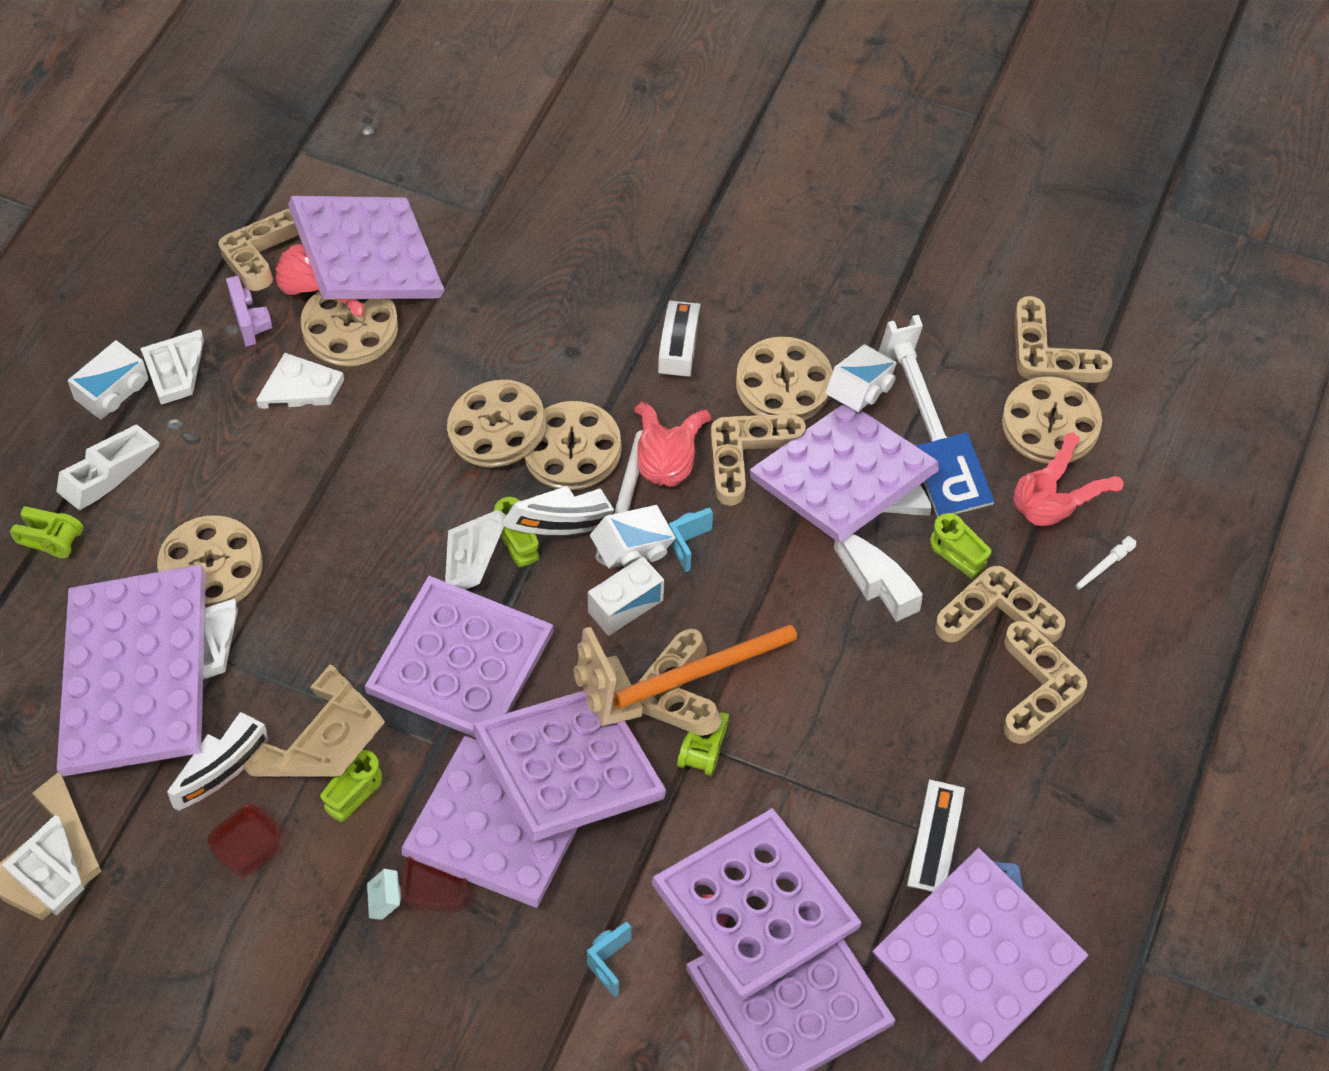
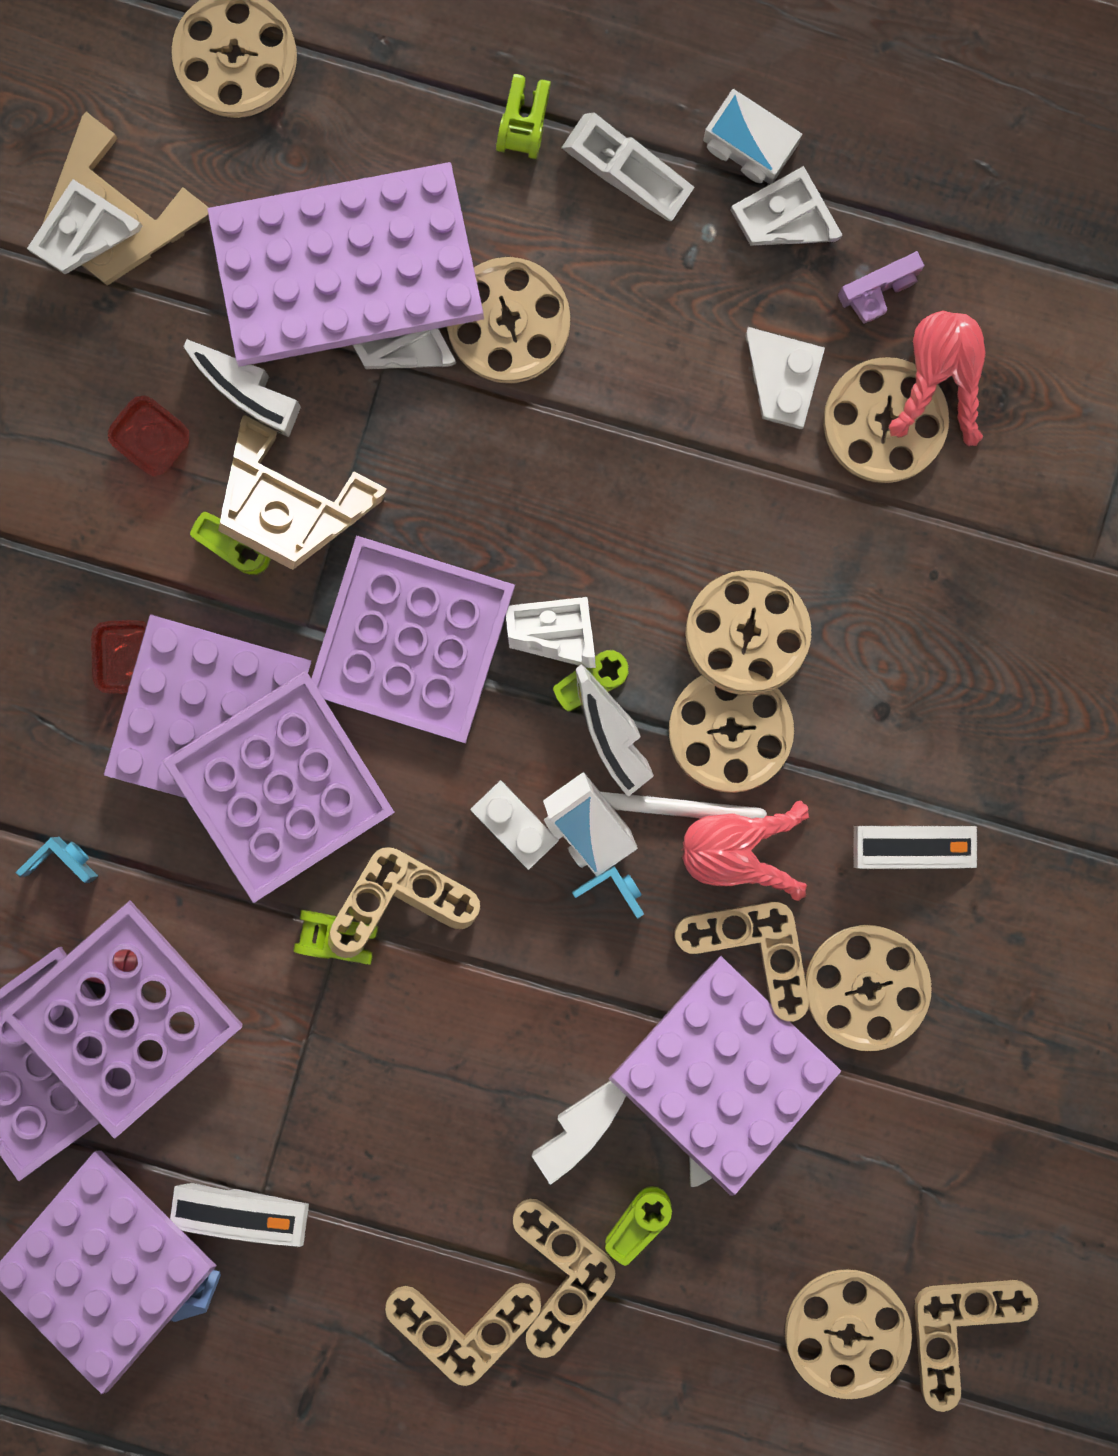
camera: 85 degrees right, 30 degrees up
tan beam [218,209,299,291] -> none
lavender plate [288,196,444,299] -> none
light aqua plate [367,869,402,920] -> none
tan bracket [574,627,643,726] -> none
orange piece [613,625,797,709] -> none
white brick [825,344,897,412] -> none
piece [879,315,995,518] -> none
coral hair [1013,432,1124,526] -> none
white piece [1075,536,1136,590] -> none

